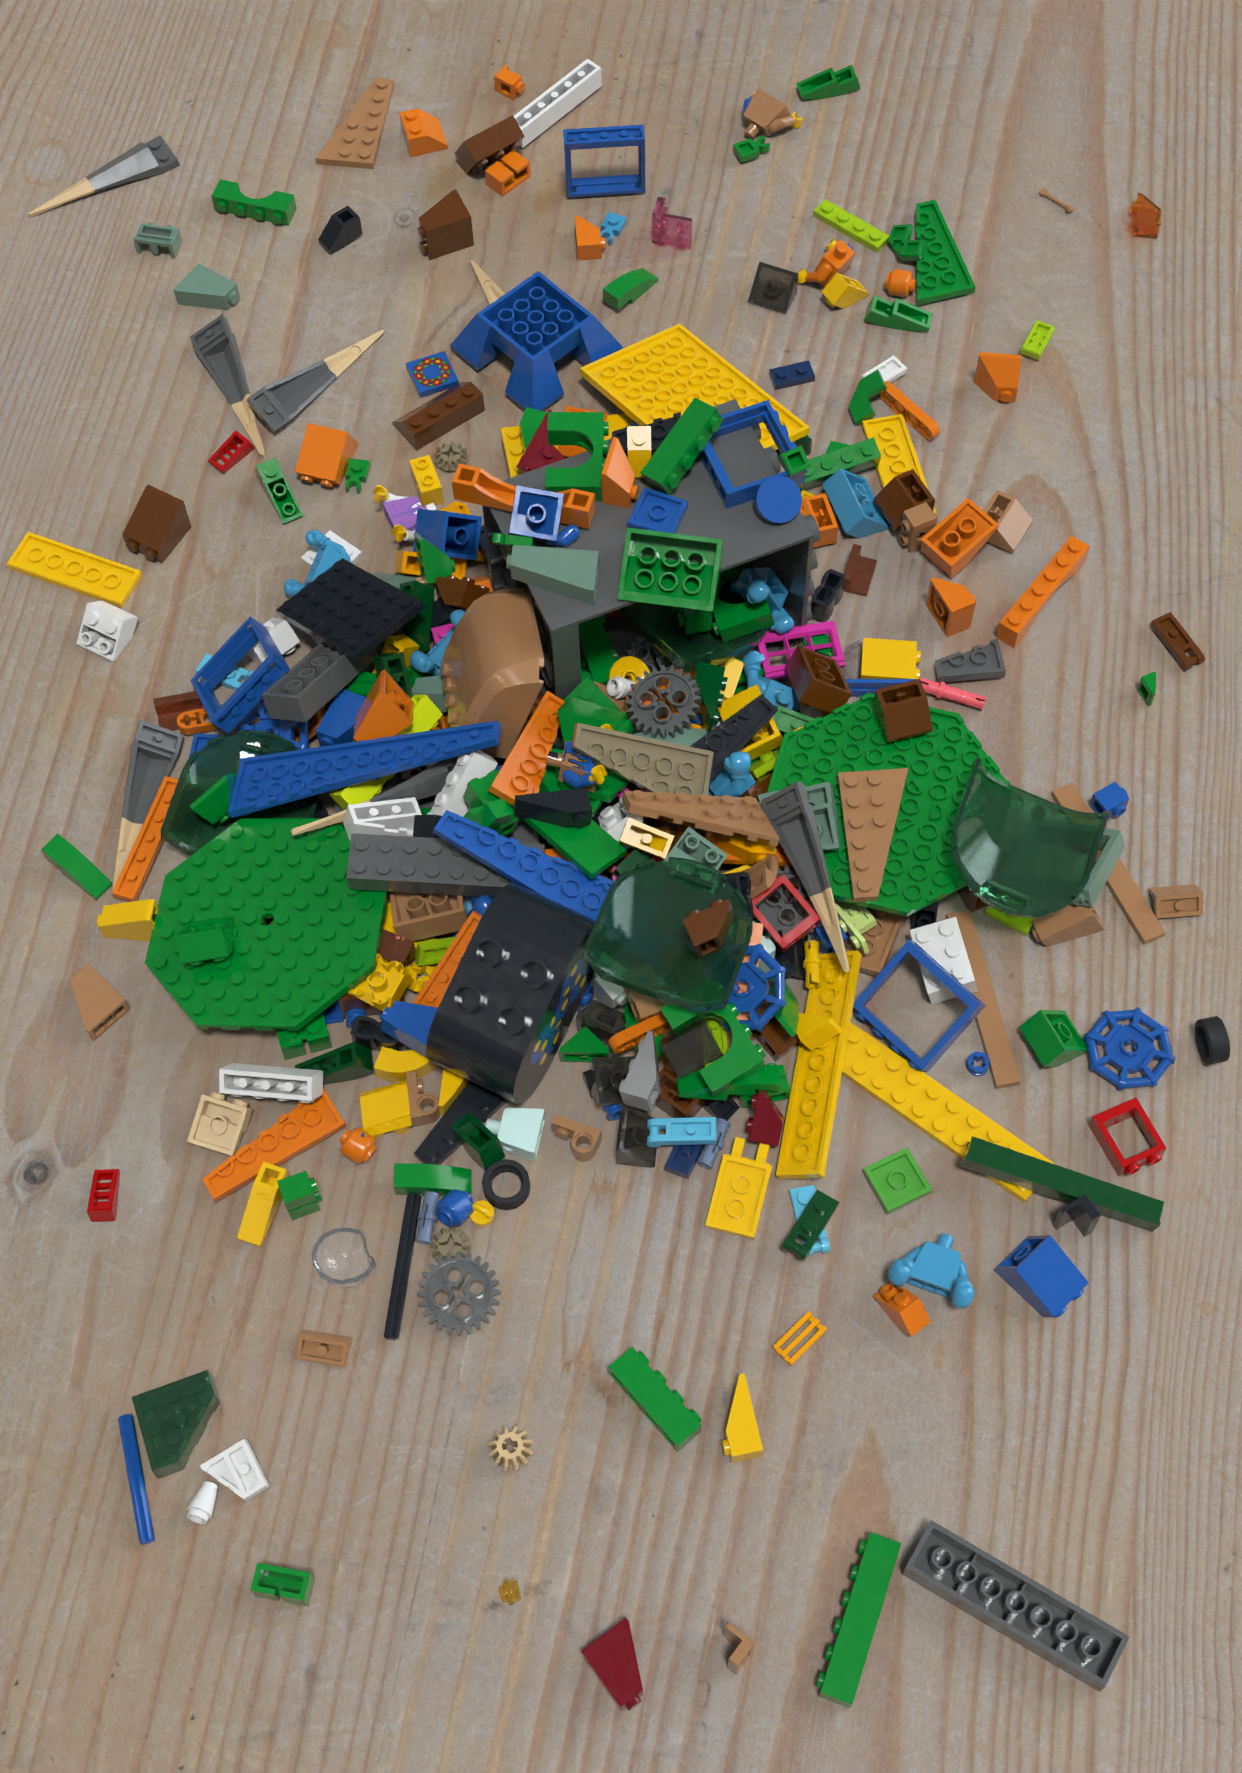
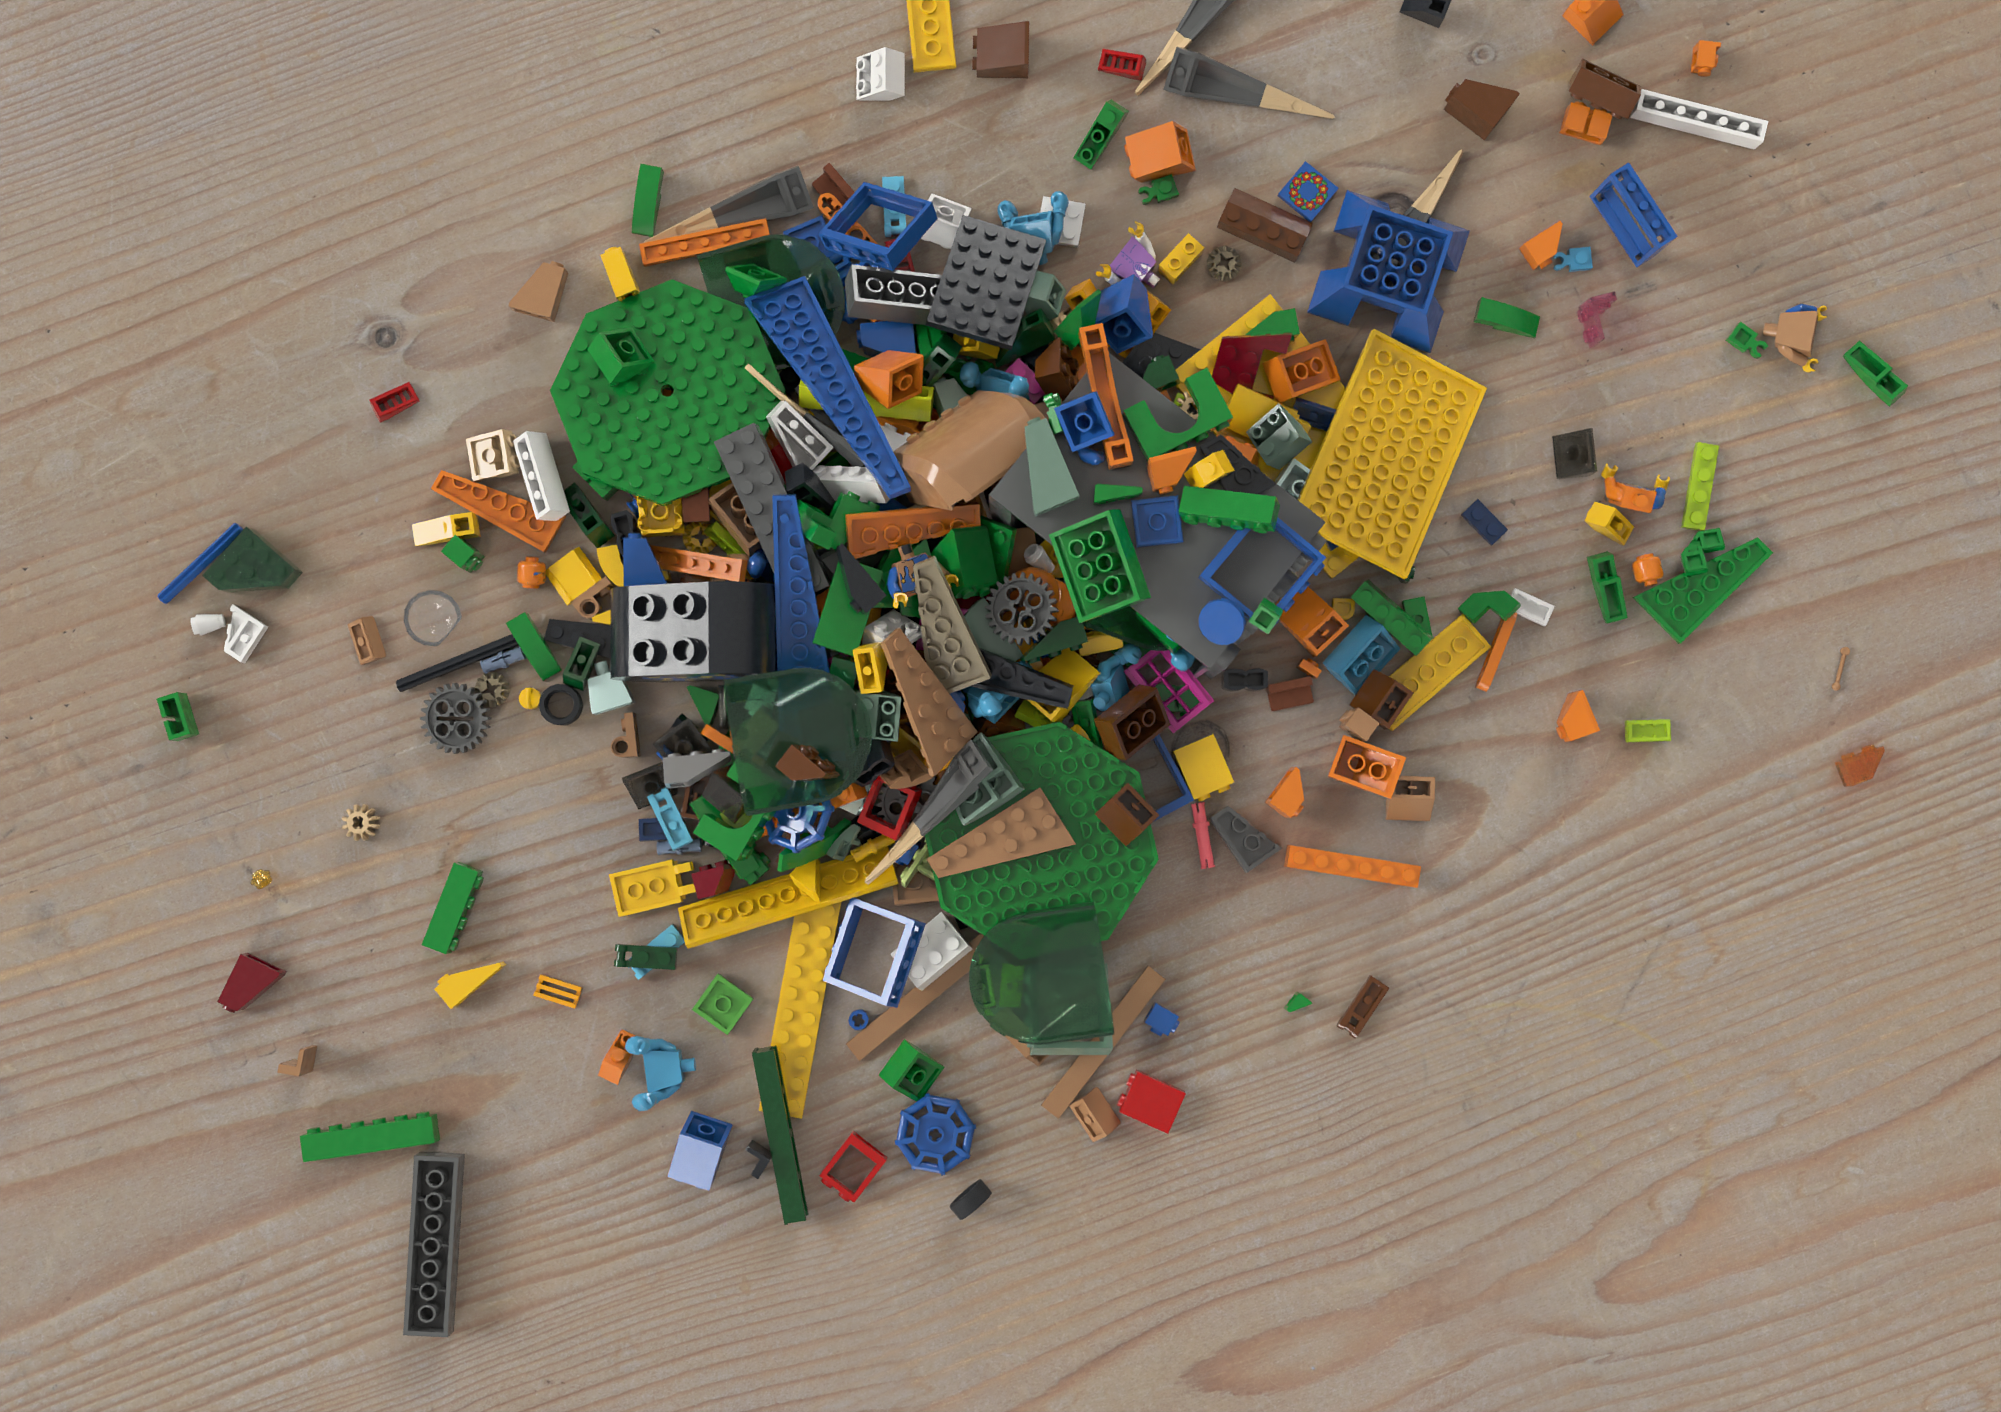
camera: 60 degrees right, 25 degrees up
blue head [436,1189,474,1227] -> none
none -> sand green slope [826,824,861,861]
none -> green slope [1093,484,1143,505]
none -> red brick [1117,1069,1186,1134]
none -> orange plate [1296,658,1322,679]

